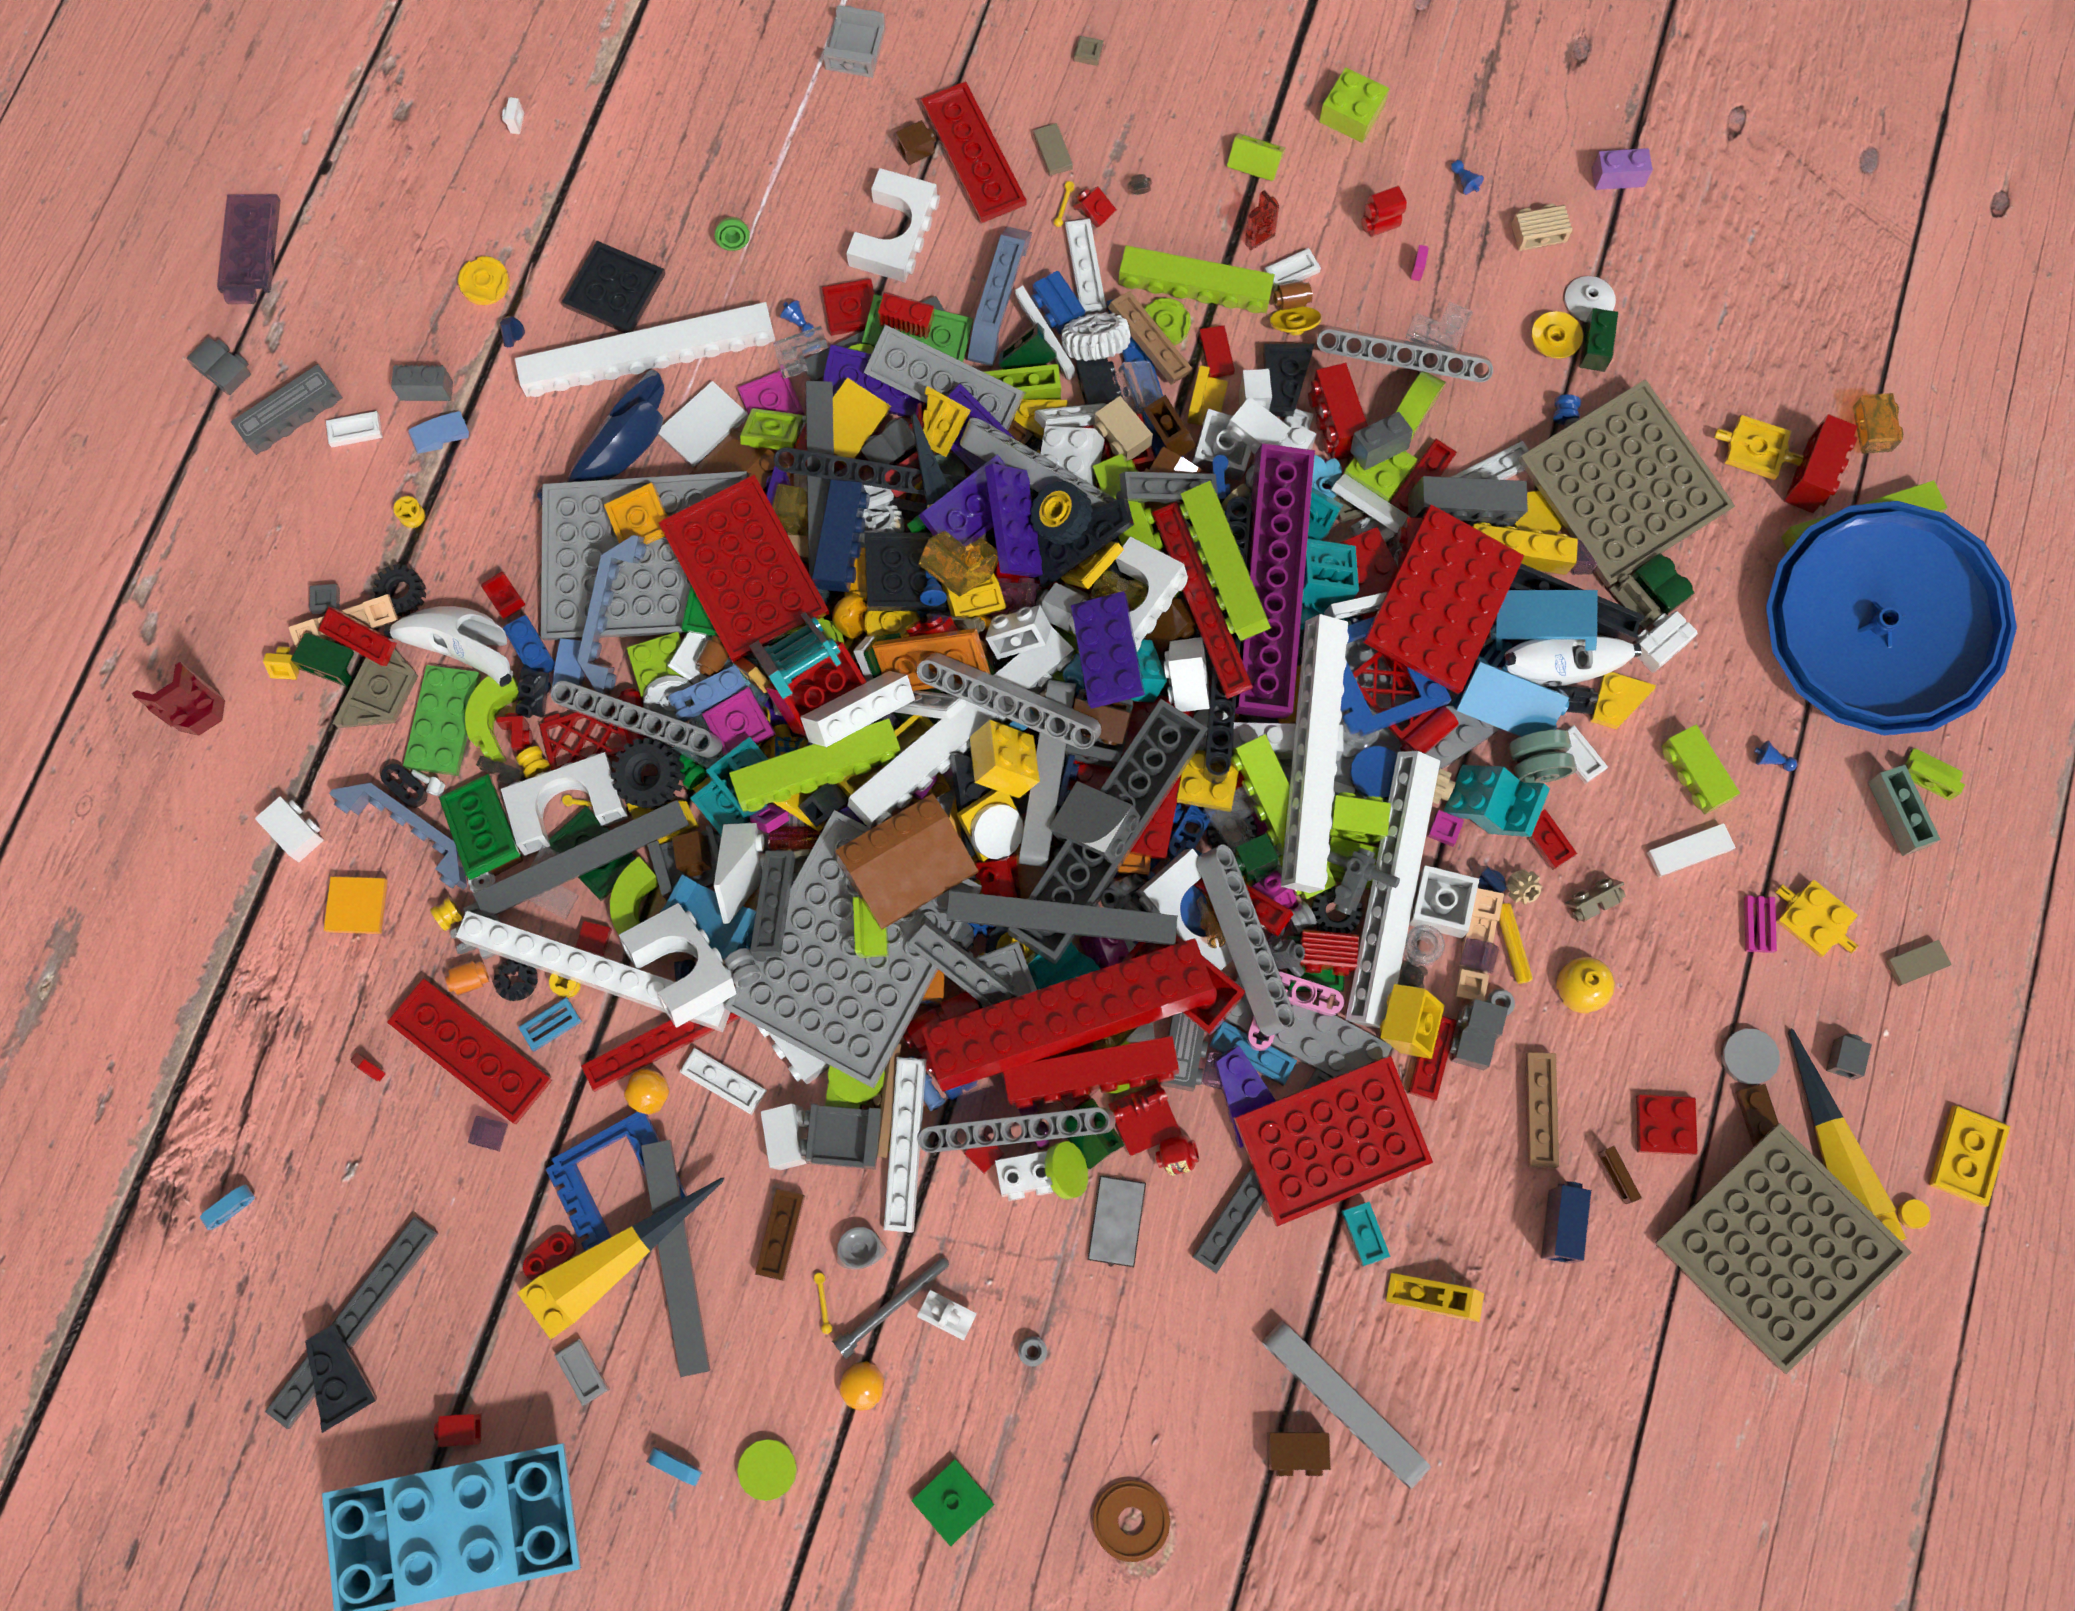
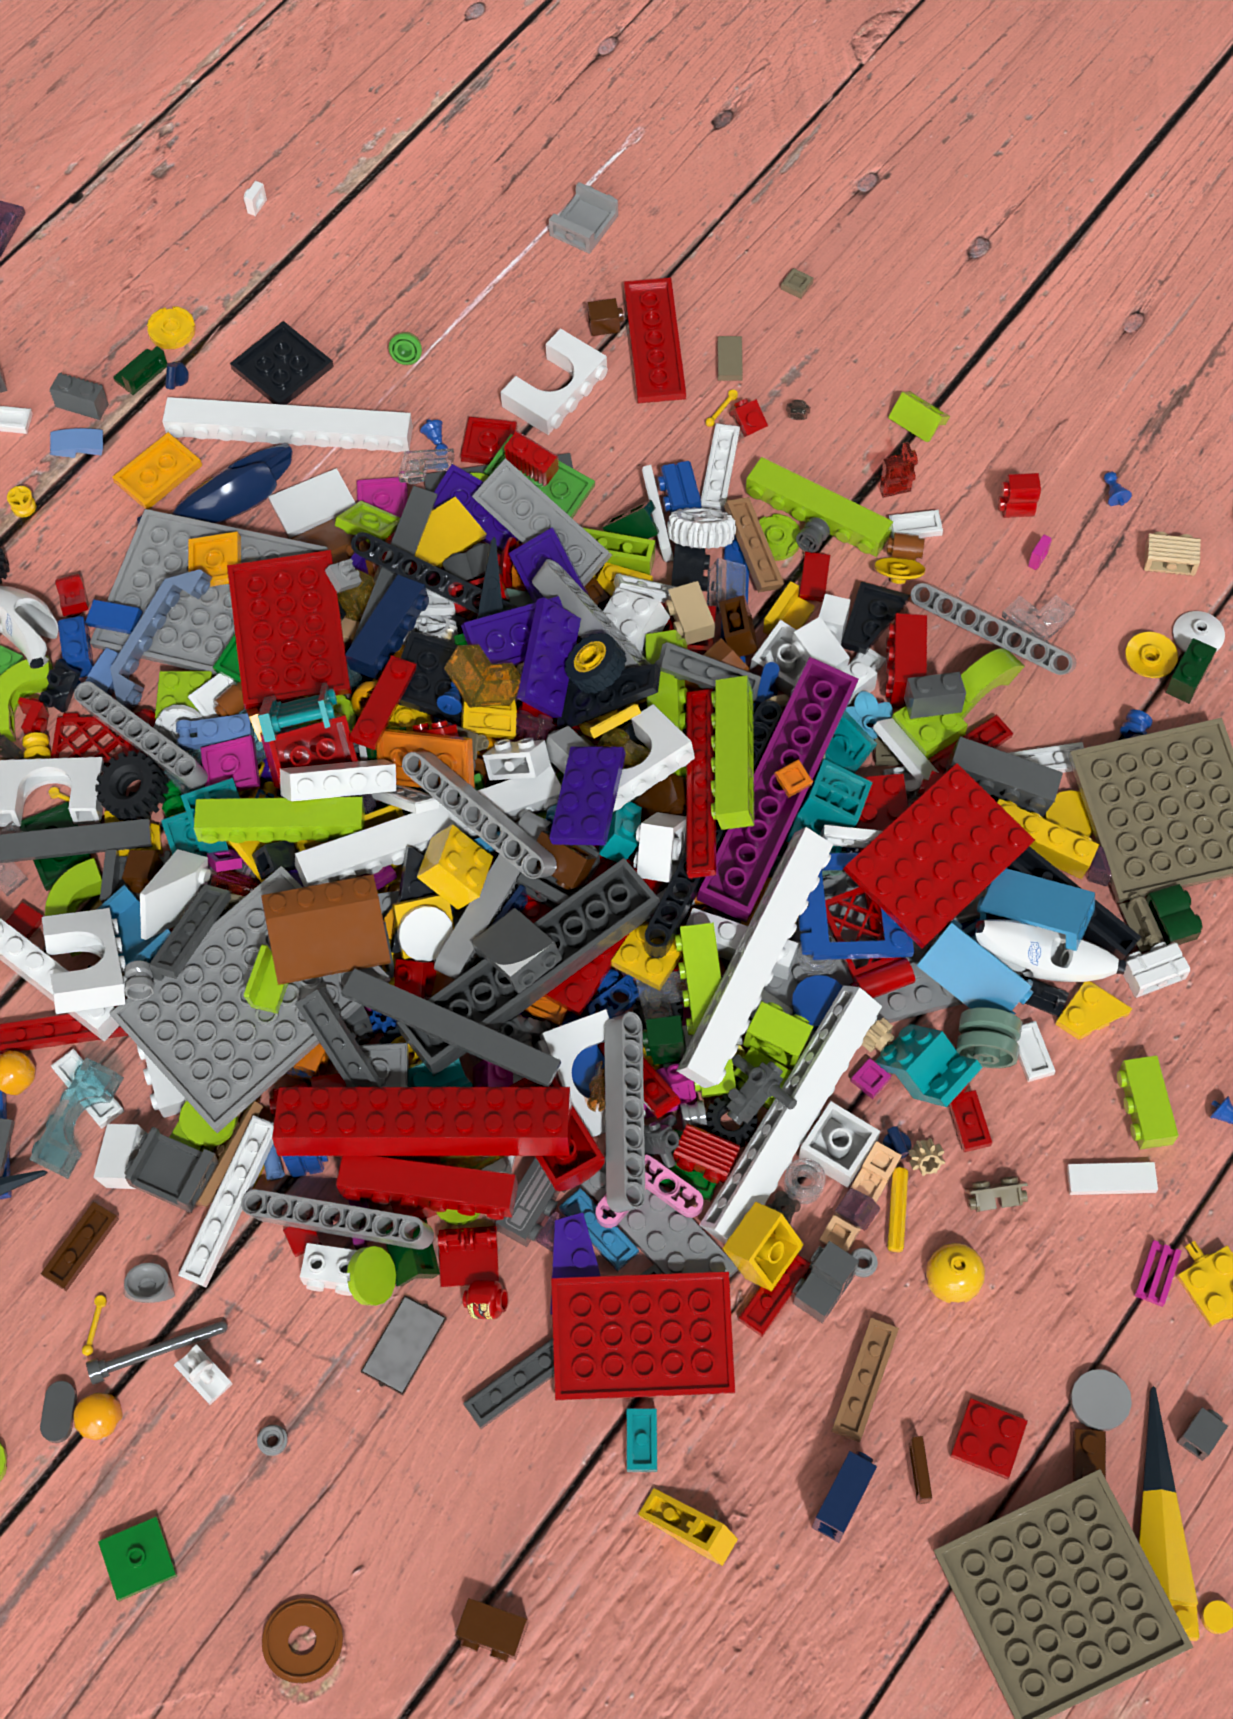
camera: 20 degrees right, 10 degrees down
yellow wing [923,386,971,457] -> none
sand blue slope [968,227,1032,366] -> none
light grey beam [1261,1321,1431,1490] -> none
lime brick [1319,67,1390,143] -> none
none -> clear light blue arch [29,1058,124,1179]
none -> dark grey tile [40,1381,77,1443]
none -> blue tile [85,600,142,634]
none -> light orange plate [112,432,202,510]
none -> dark green panel [113,346,167,395]
none -> light grey tile [325,559,362,593]
none -> red plate [349,655,416,750]
none -> orange tile [774,759,813,798]
none -> dark grey wheel [796,517,830,553]

